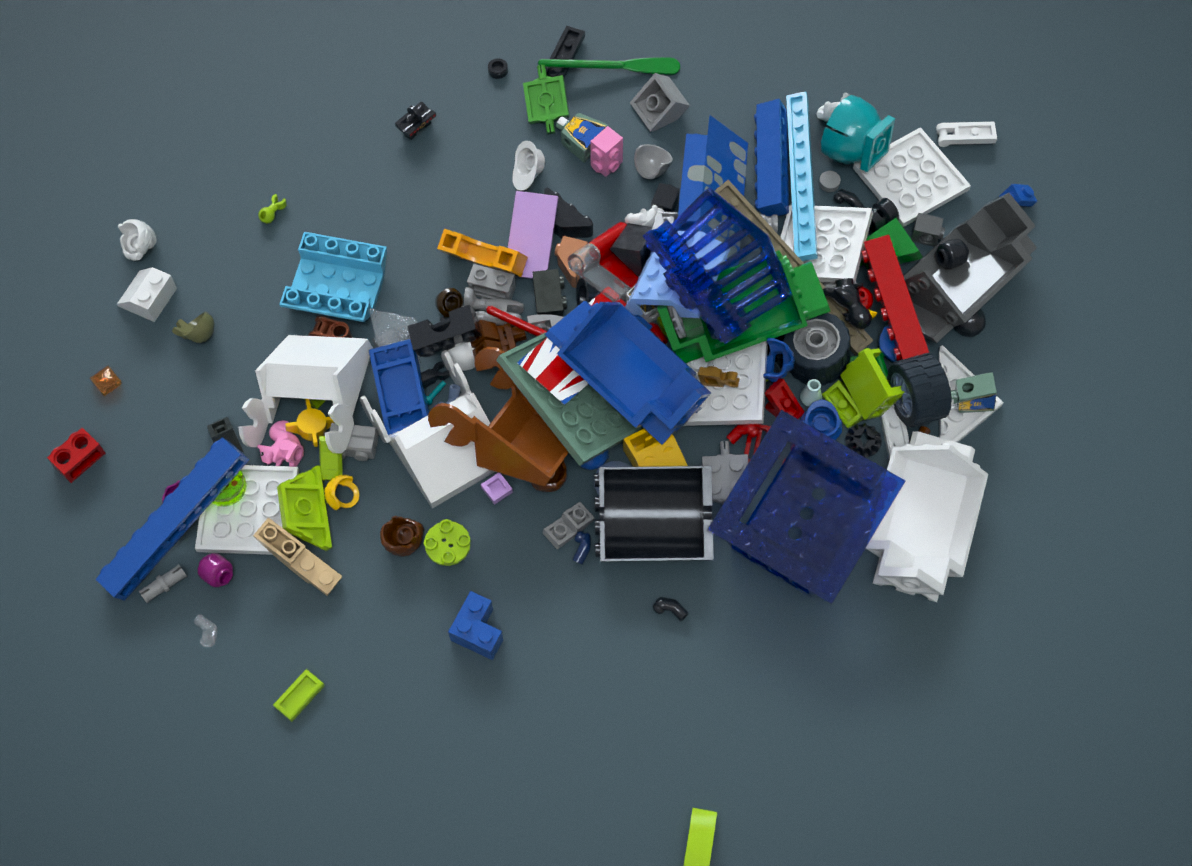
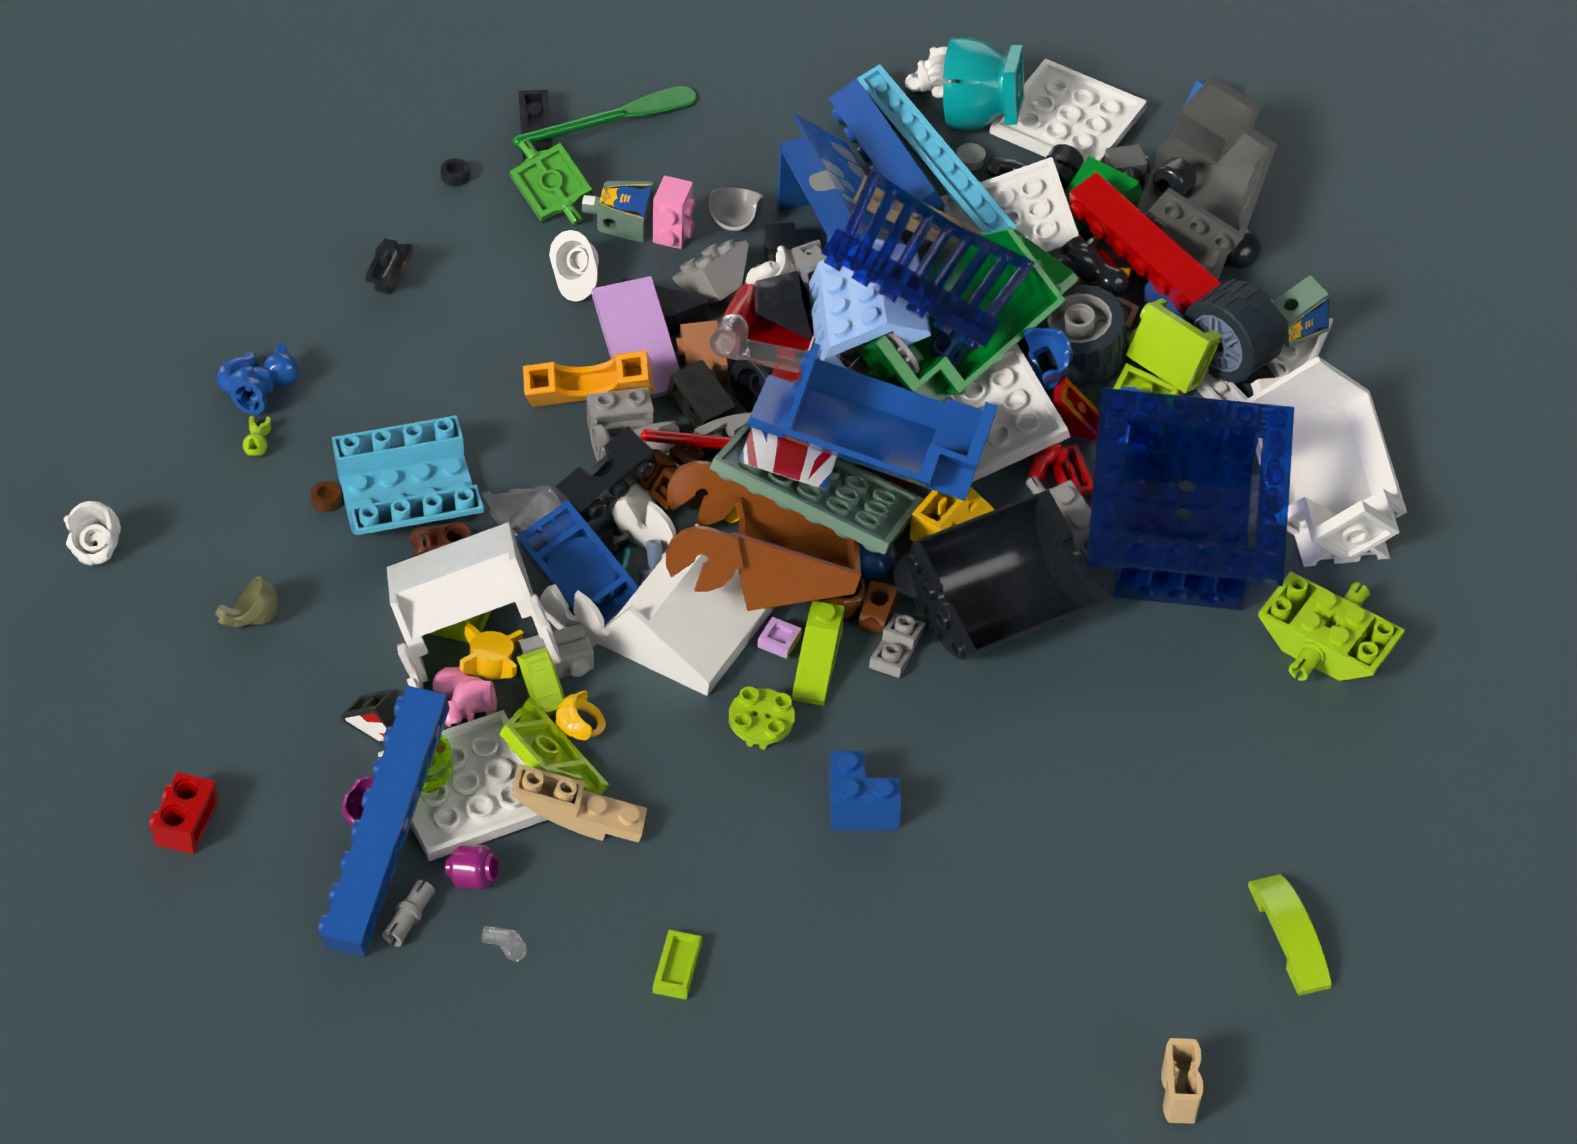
camera: 30 degrees left, 15 degrees down
clear orange tile [90,366,122,396] -> none
white slope [117,267,177,322] -> none
reddish brown hair [380,516,424,557] -> none
dark brown cone [435,288,463,317] -> none
dark blue arm [572,531,591,565] -> none
light grey slope [630,73,690,132] -> none
black arm [653,597,689,621] -> none
pearl gold plate [698,366,740,387] -> none
light aqua cone [800,379,822,407] -> none
white plate [936,122,997,147] -> none
none -> blue animal [217,342,300,415]
none -> reddish brown tile [310,481,343,512]
none -> light grey slope [672,239,749,303]
none -> lime slope [792,601,845,706]
none -> reddish brown leg [858,580,899,634]
none -> lime slope [1258,571,1405,681]

